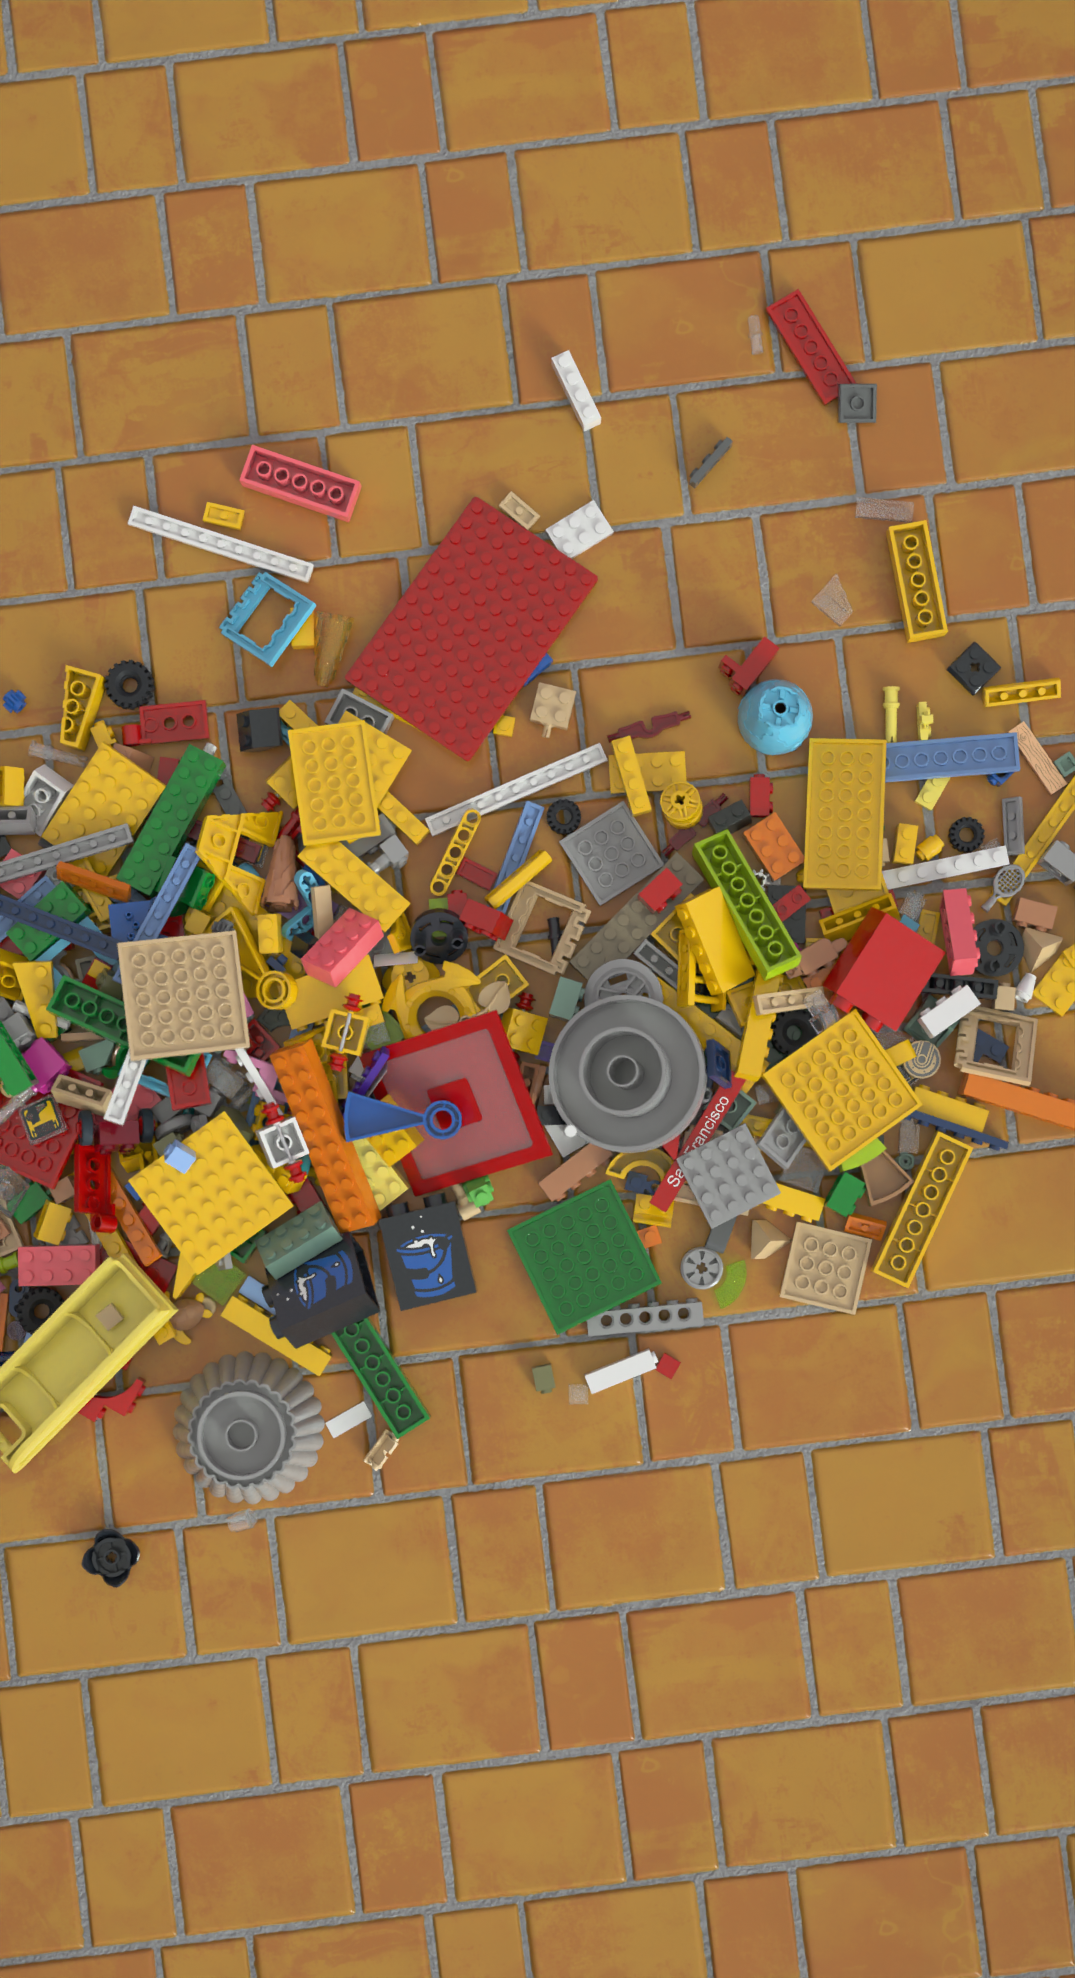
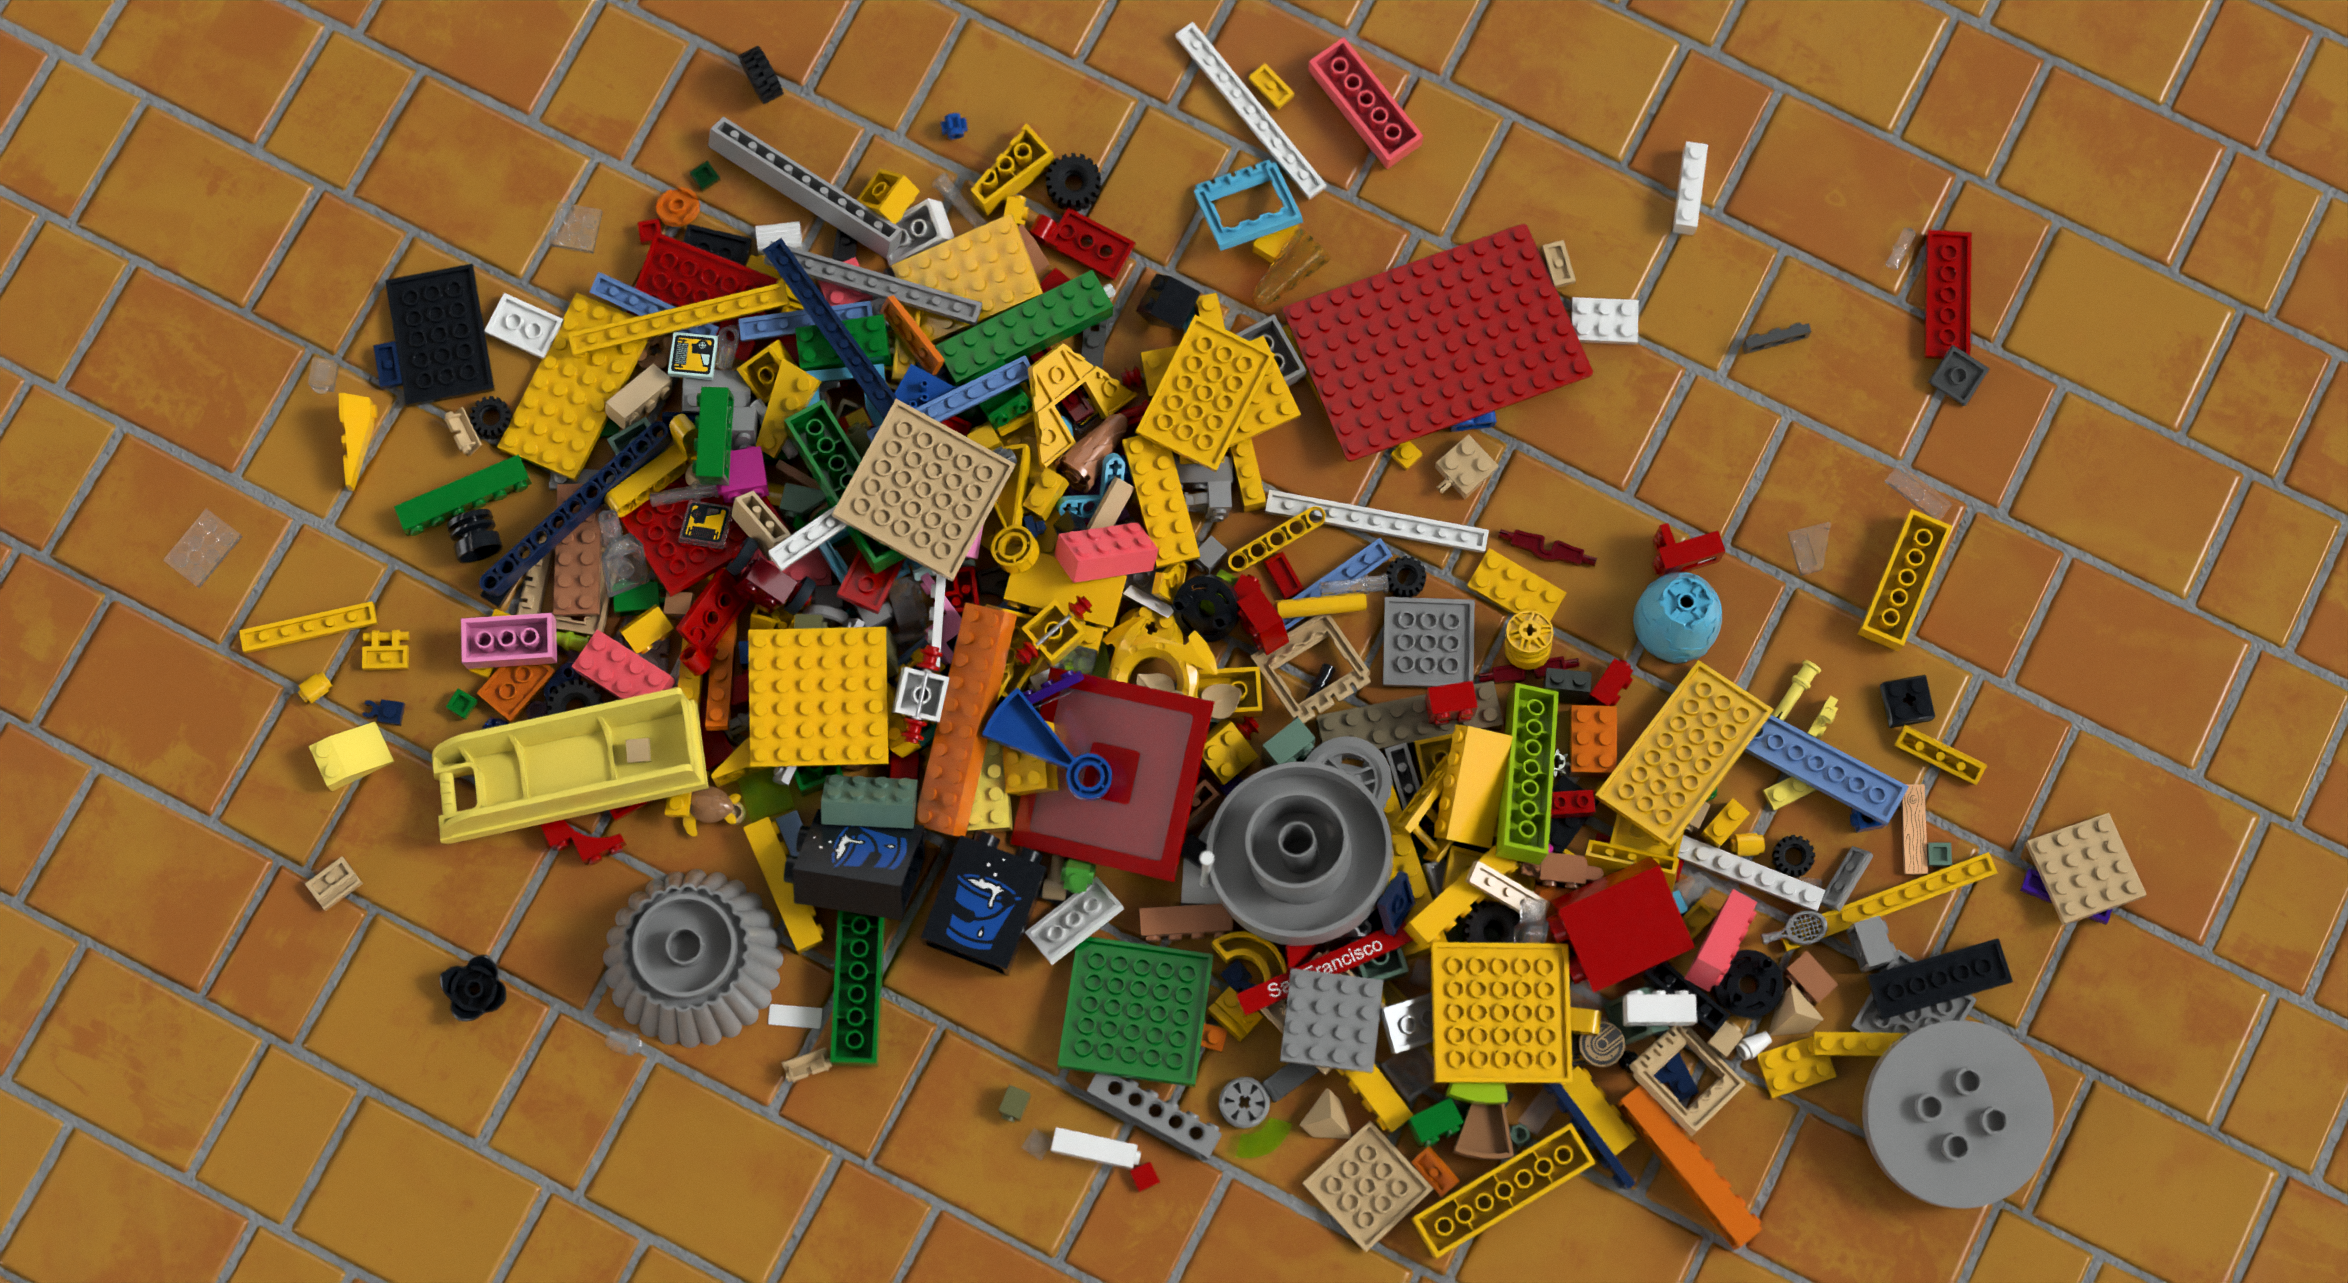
camera: 30 degrees right, 10 degrees down
light blue brick [164,1139,196,1174] -> none
yellow brick [611,736,651,817] -> none
none -> white plate [1025,876,1124,965]
none -> light grey brick [1193,535,1227,574]
none -> clear pin [1319,573,1389,596]
none -> black plate [1619,1050,1638,1074]

